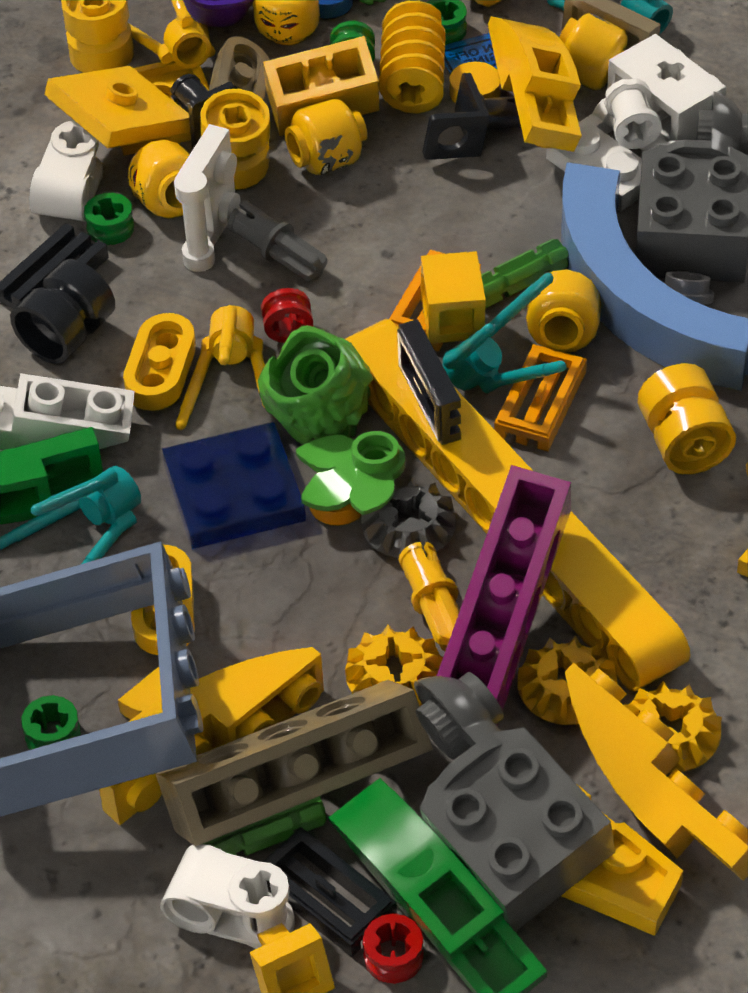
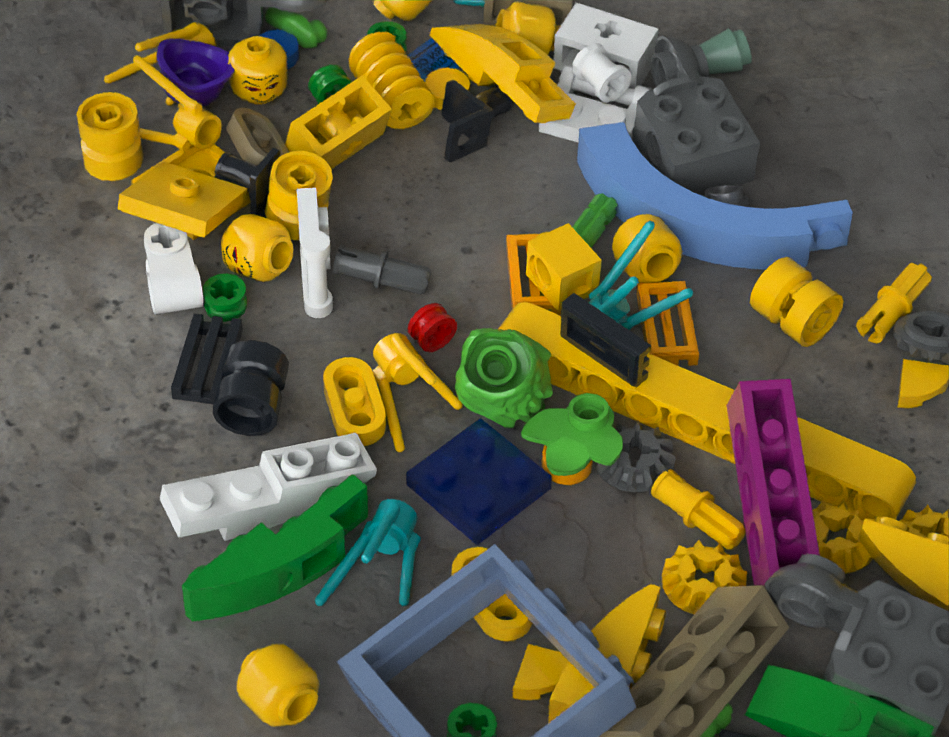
camera: 30 degrees left, 0 degrees up
yellow head [285,98,367,175] -> none

